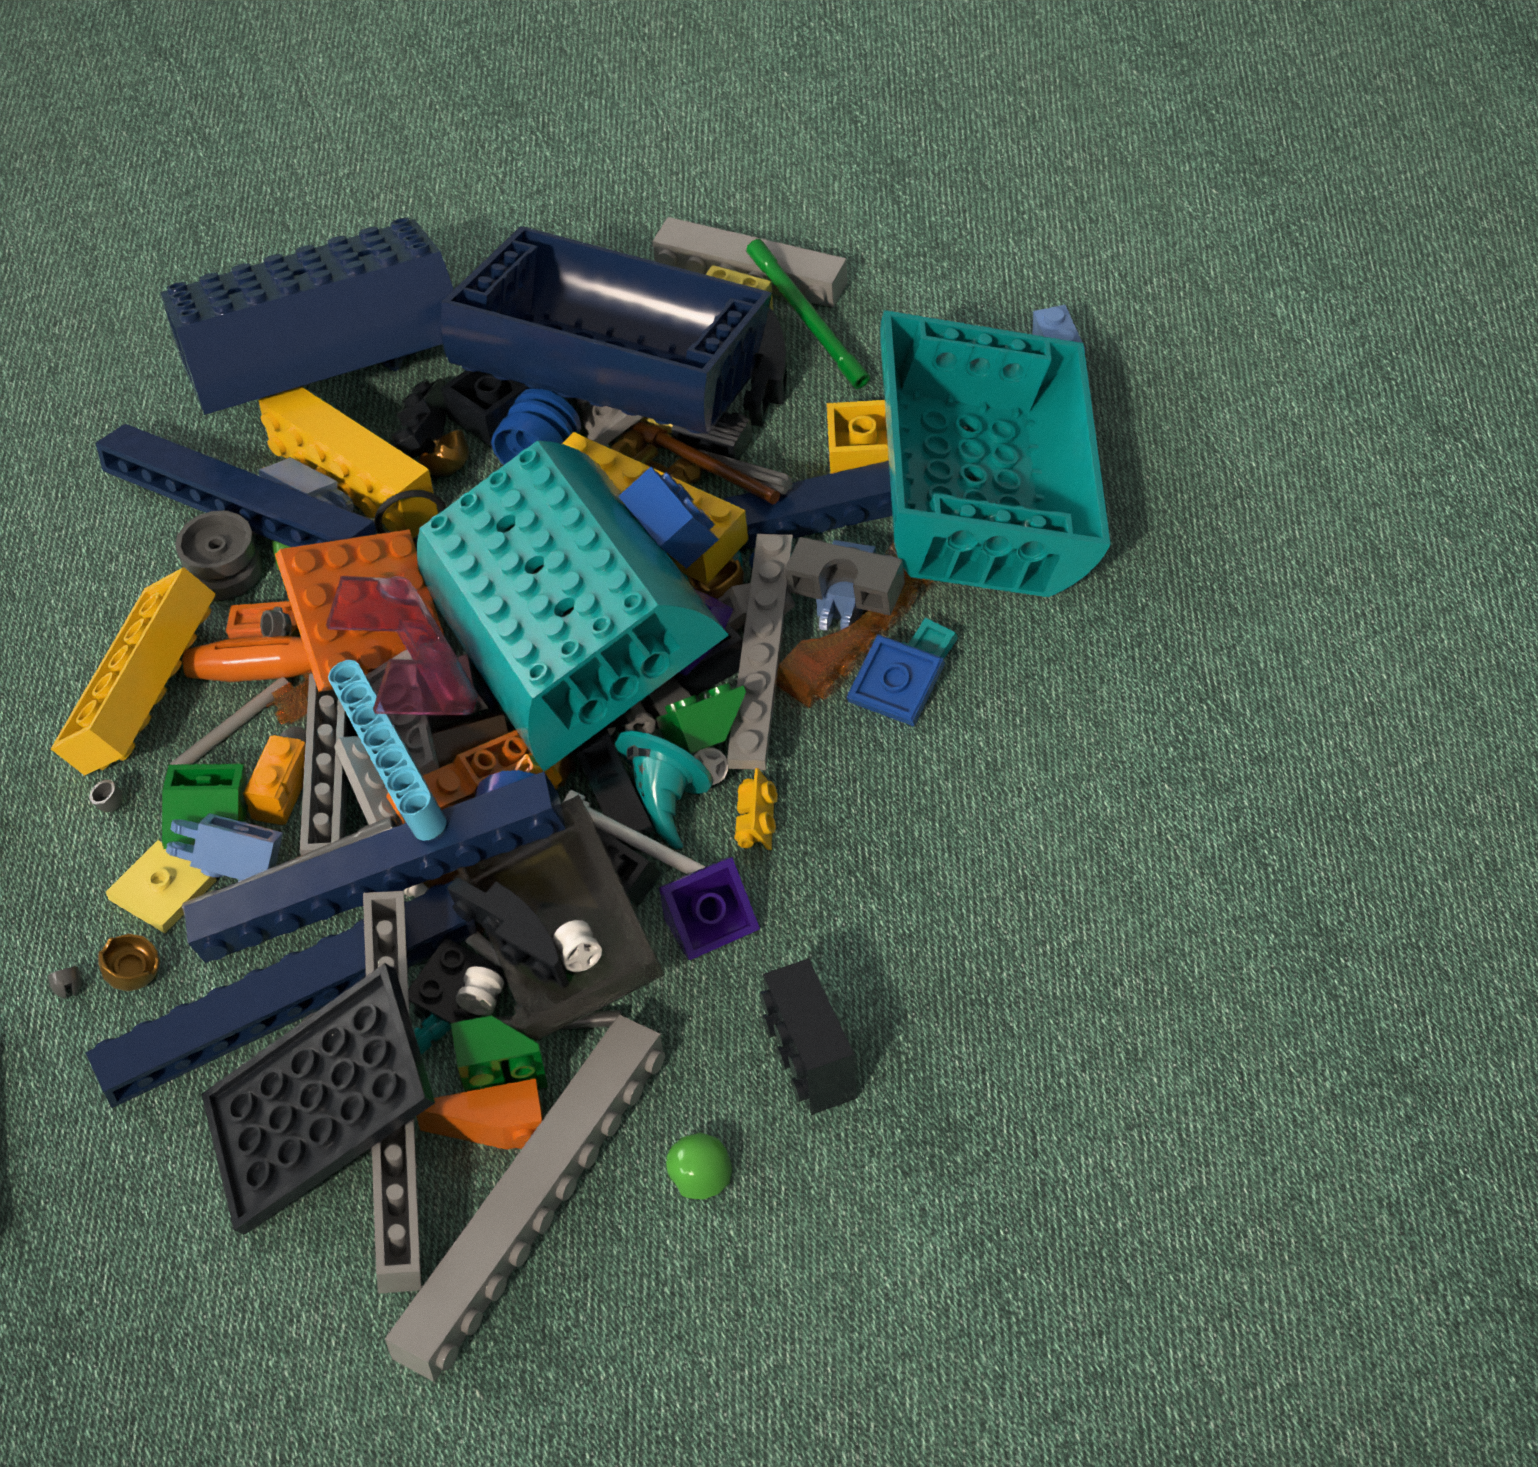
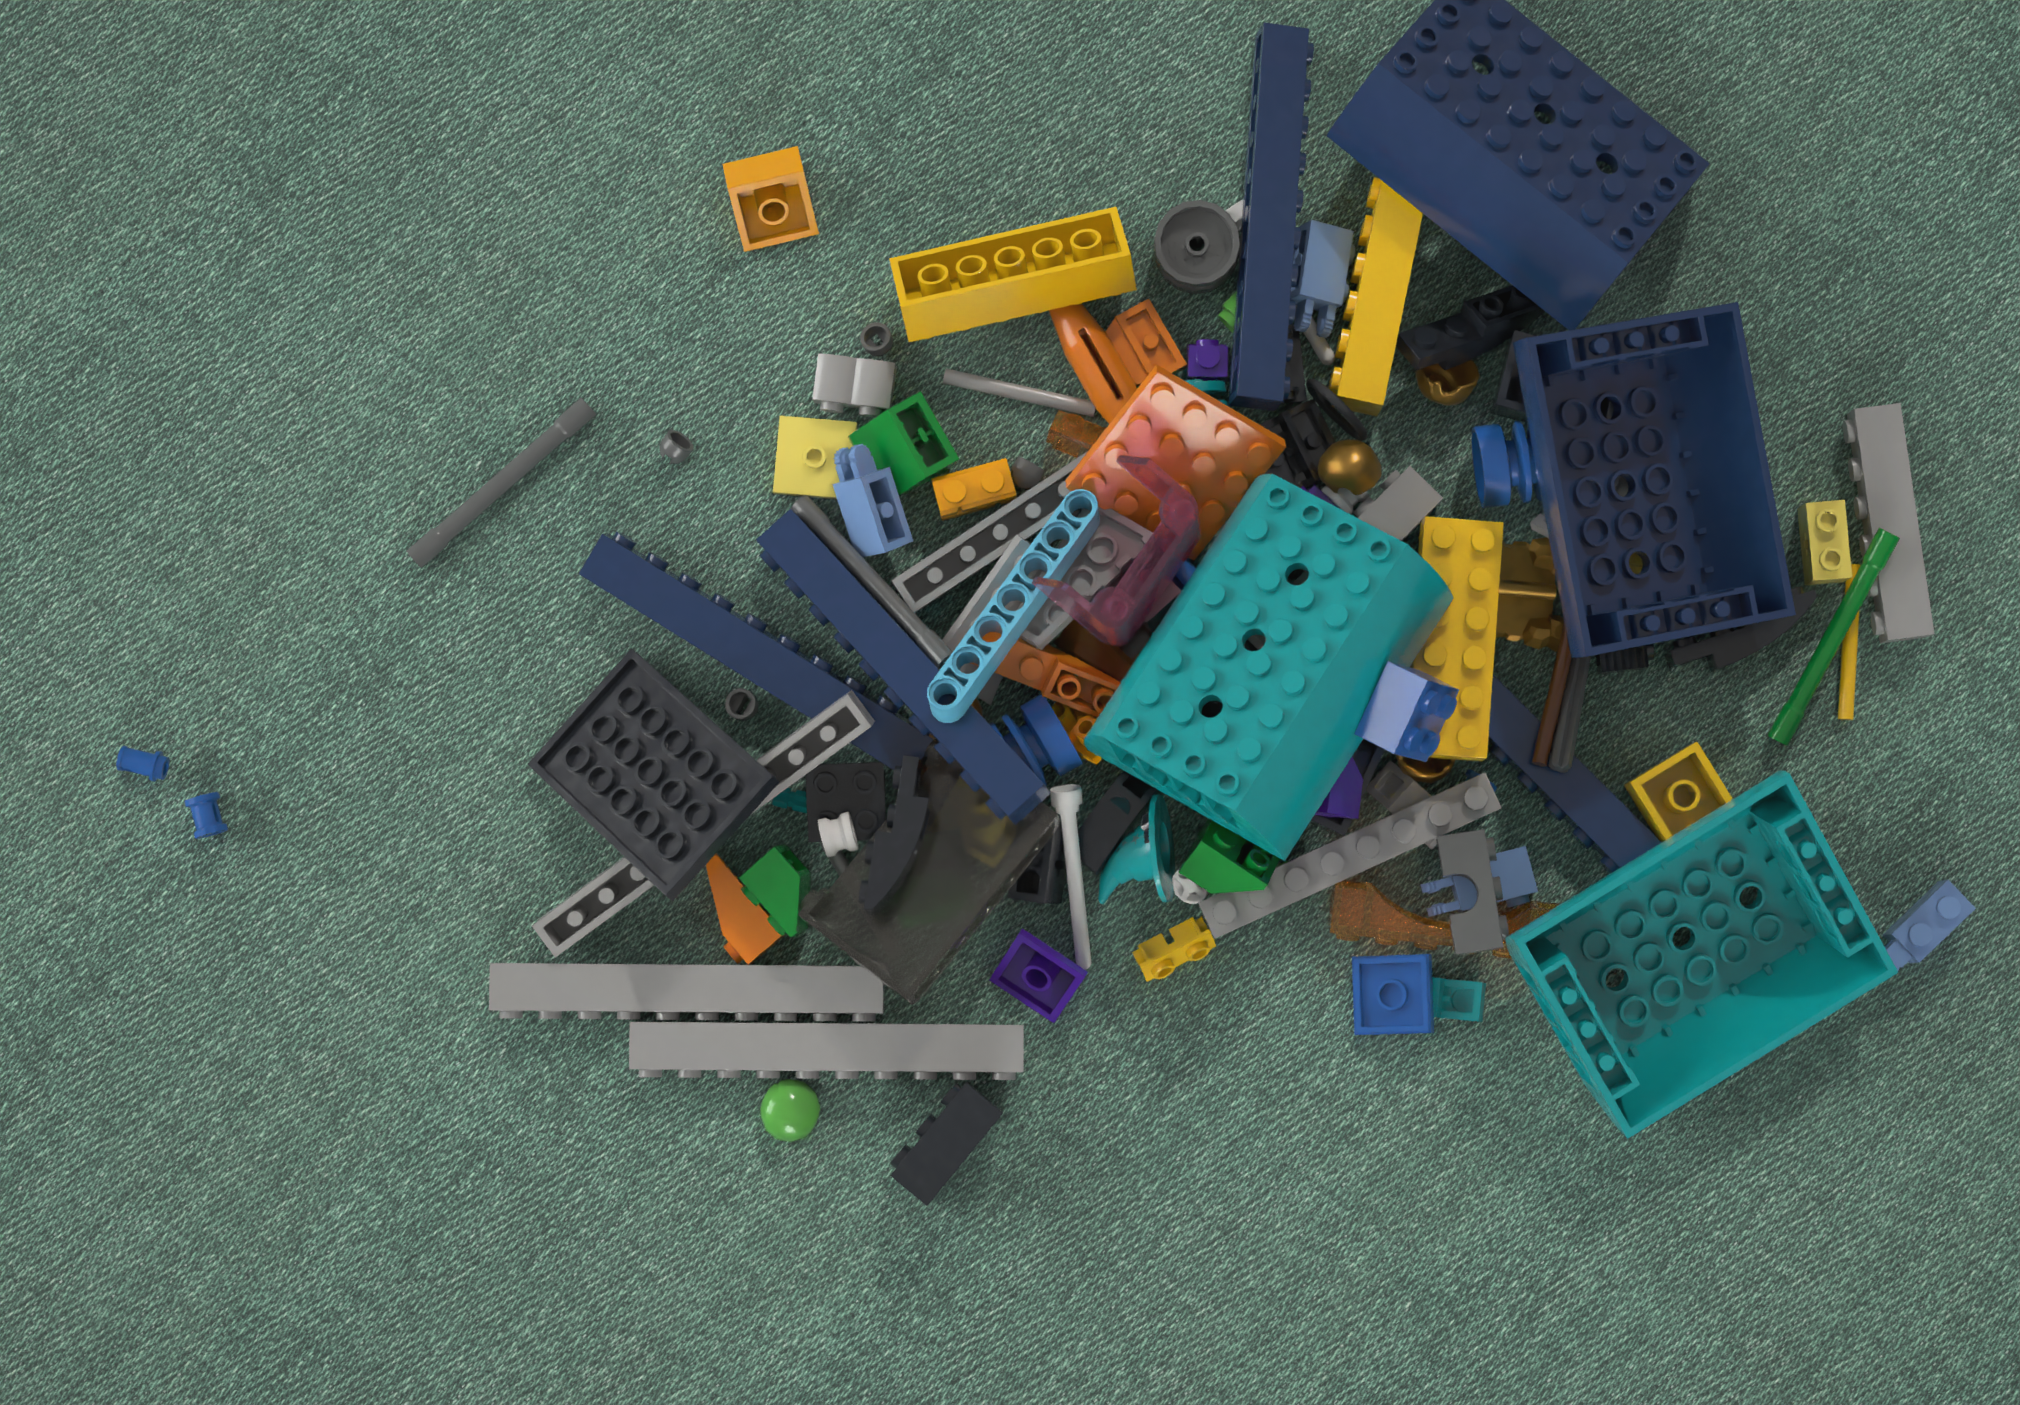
camera: 60 degrees right, 35 degrees up
pearl gold hair [98,933,160,992] -> none
dark grey plate [260,607,292,637] -> none
white wheel [553,920,602,972] -> none
none -> light grey brick [629,1022,1024,1080]
none -> light grey brick [812,353,897,418]
none -> yellow bar [1838,564,1861,720]

